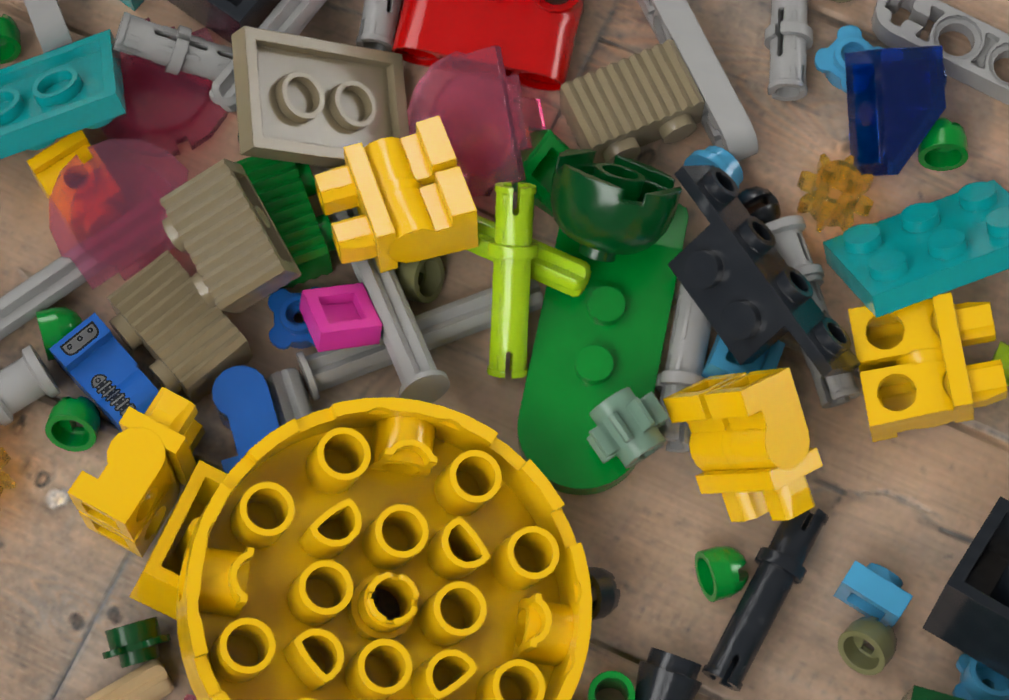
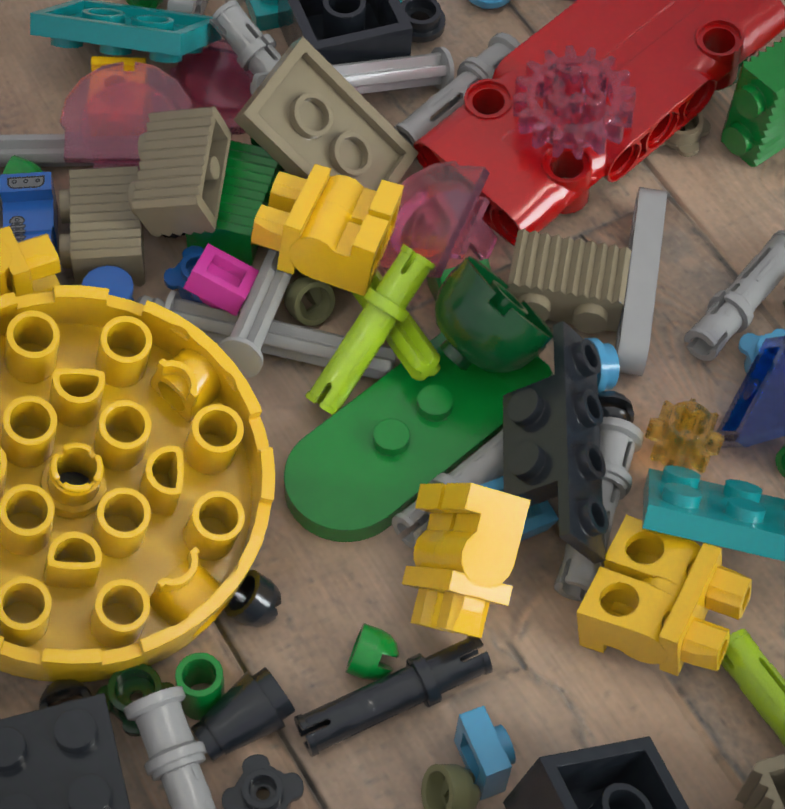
camera: 30 degrees right, 15 degrees down
sand green gear [586,387,669,469] -> none

